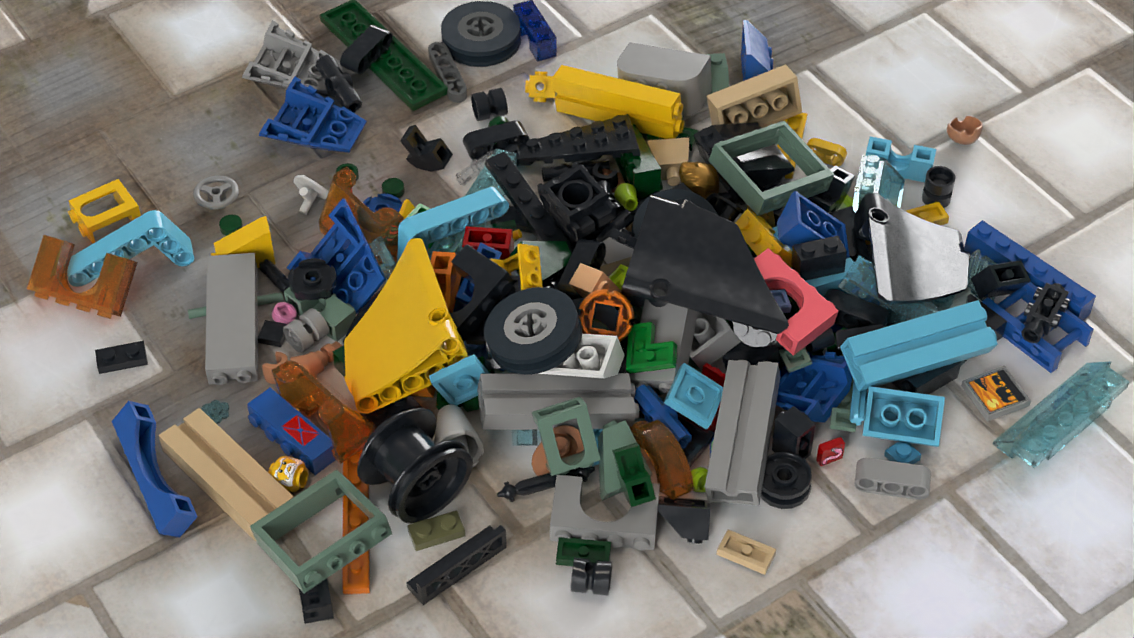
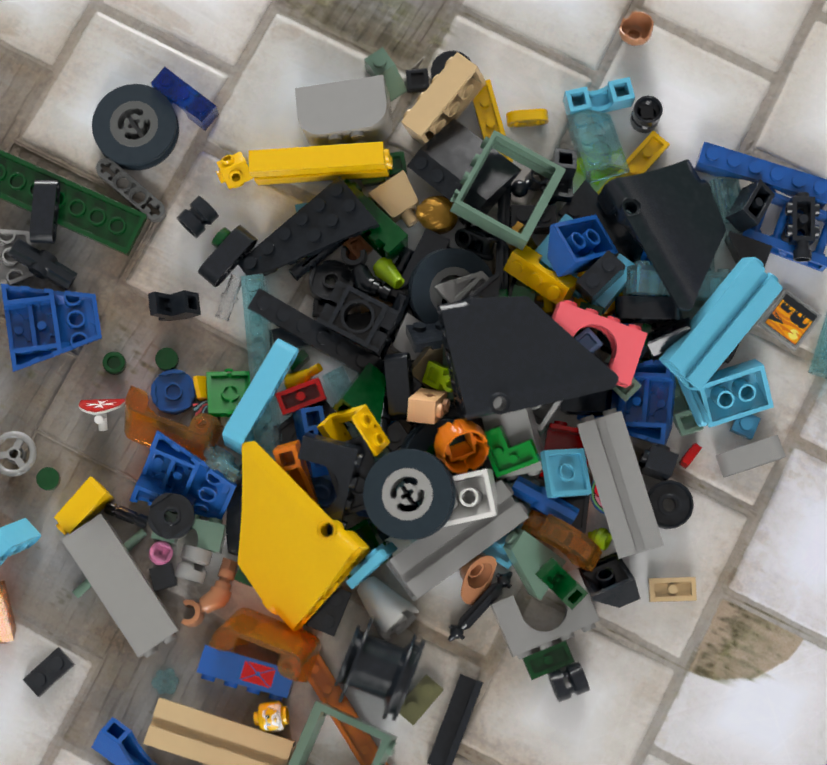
camera: 30 degrees left, 30 degrees up
sand green panel [532,397,600,476] -> none
slope [741,20,773,81] -> none

